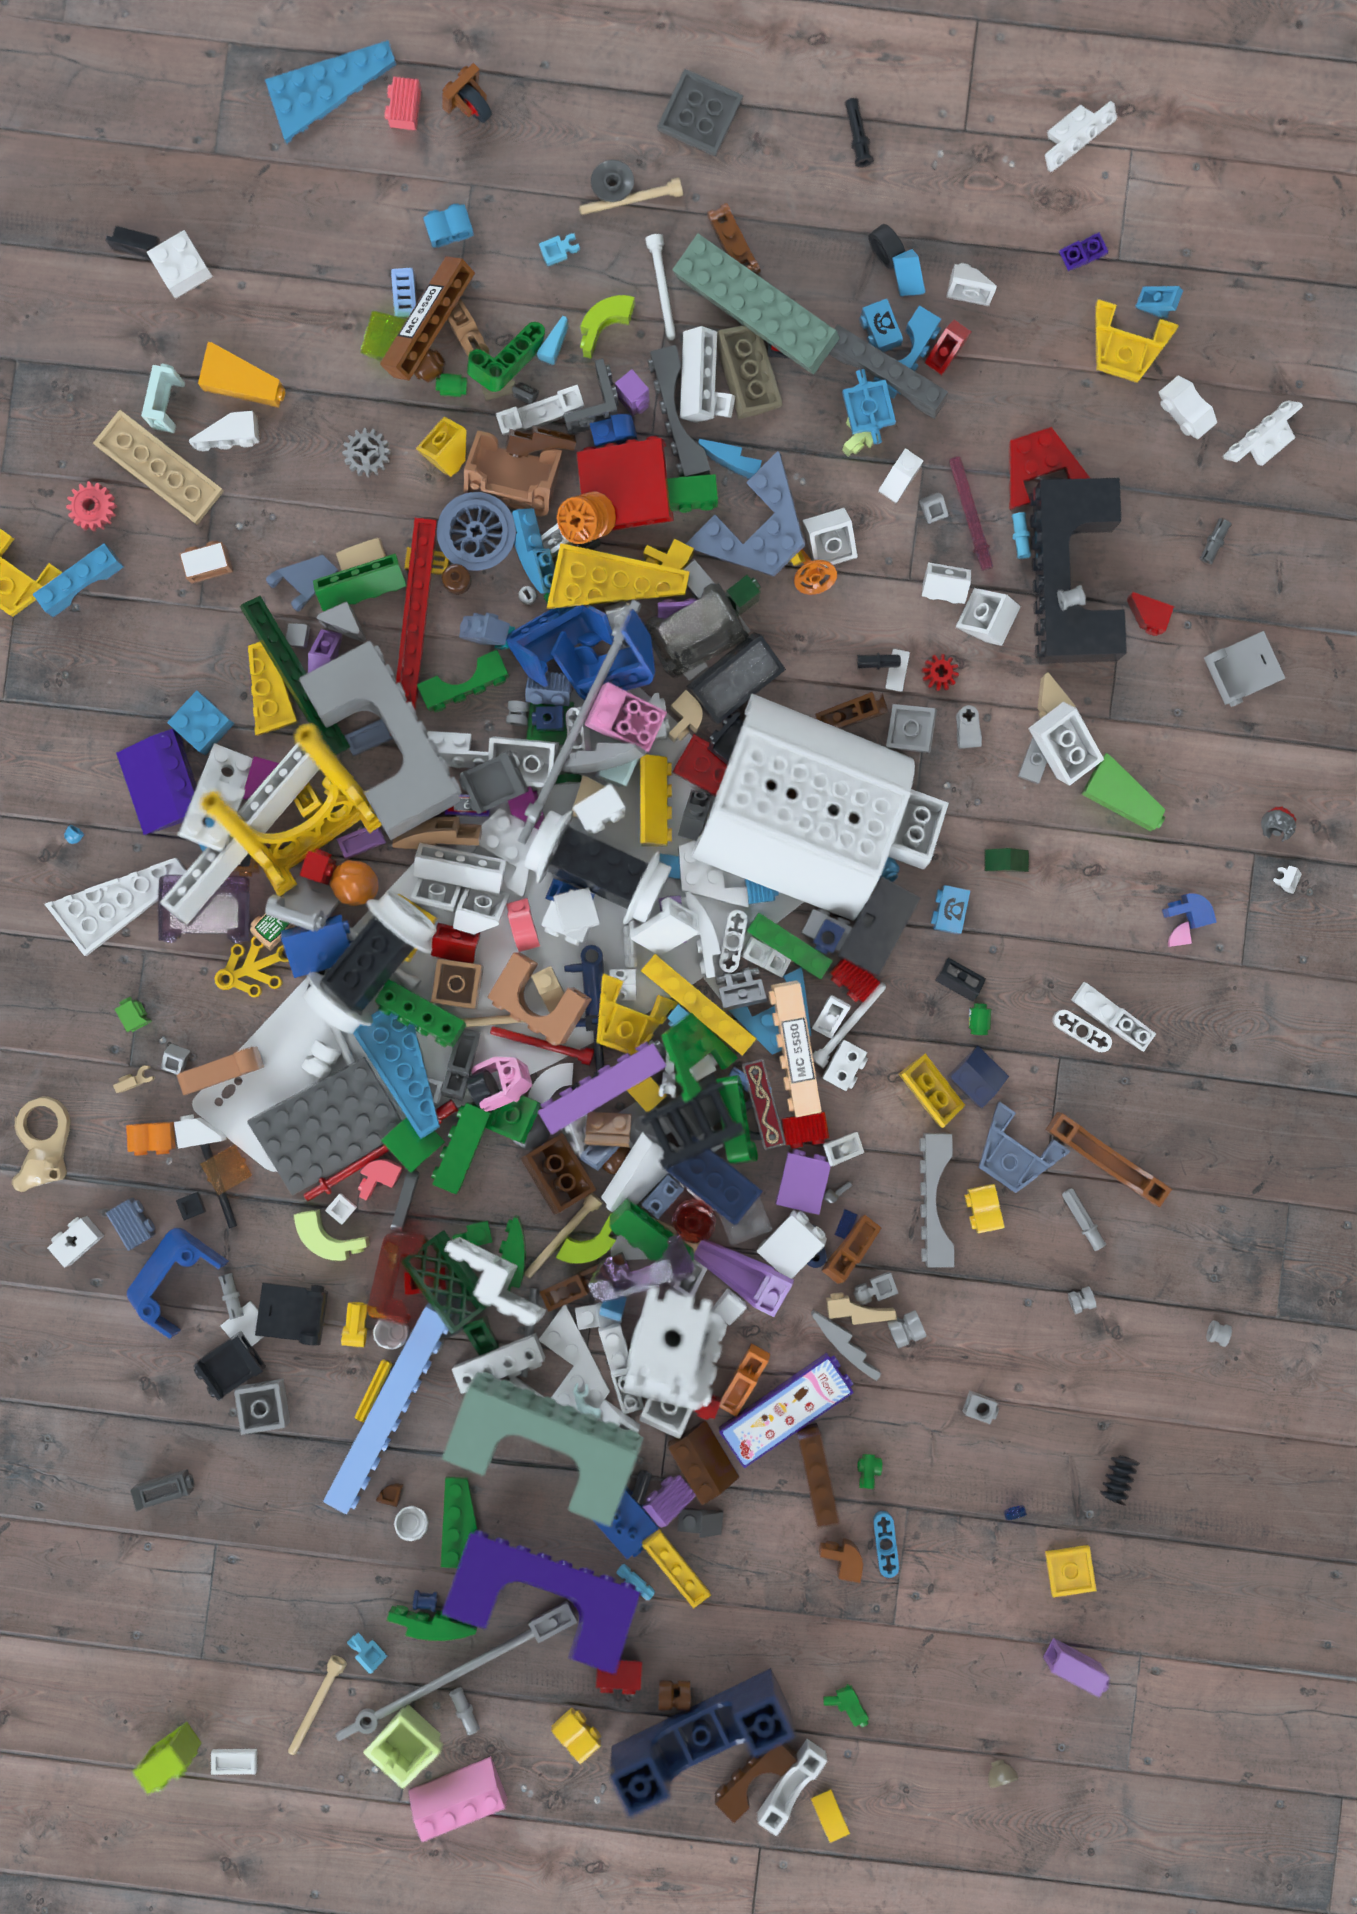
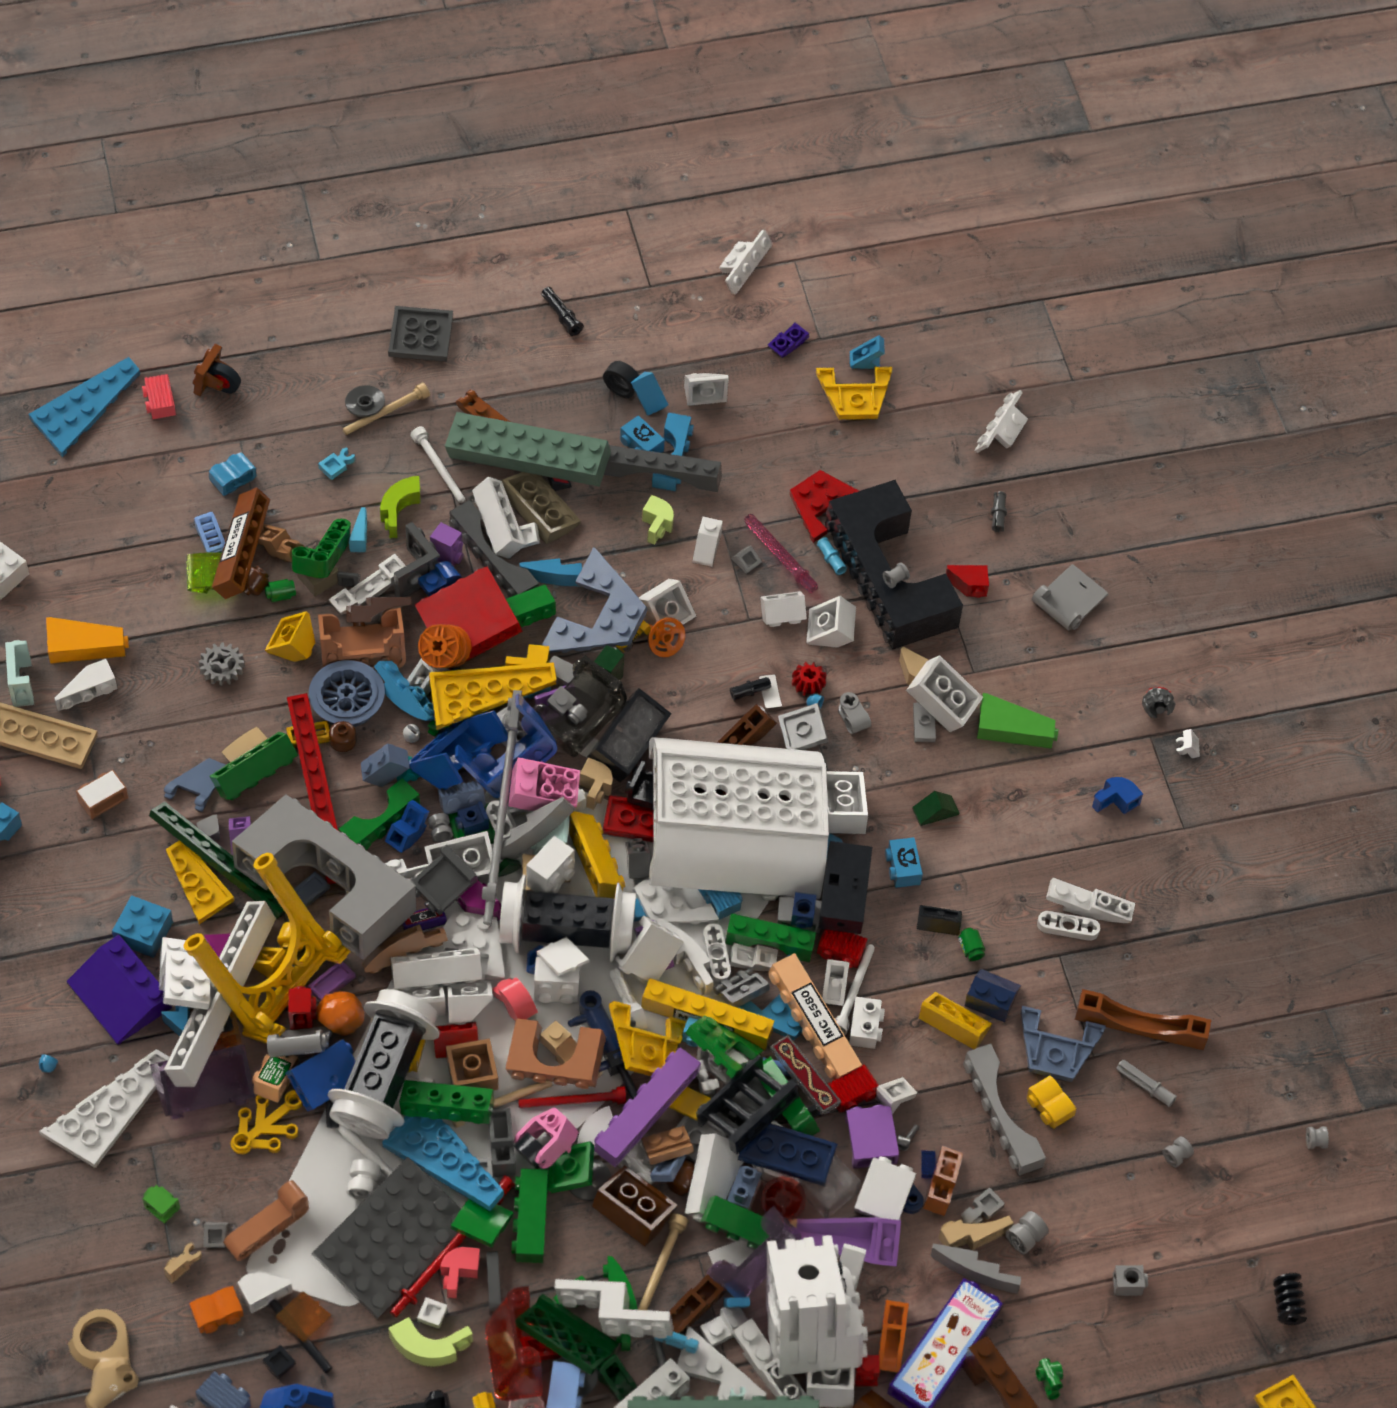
camera: 25 degrees left, 30 degrees down
light grey slope [317,602,366,643] -> none
lime arch [556,1212,617,1263] -> none
dark azure plate [842,369,896,444] -> none
red slope [924,319,972,375] -> none
clear blue tile [1004,1505,1027,1520] -> none
white brick [1159,376,1217,439] -> none
bright pink tile [1168,922,1192,947] -> none
none -> blue brick [385,800,429,853]
none -> light grey plate [547,686,588,724]
none -> medium azure axle [654,1332,699,1354]
none -> dark azure hinge [806,694,824,709]

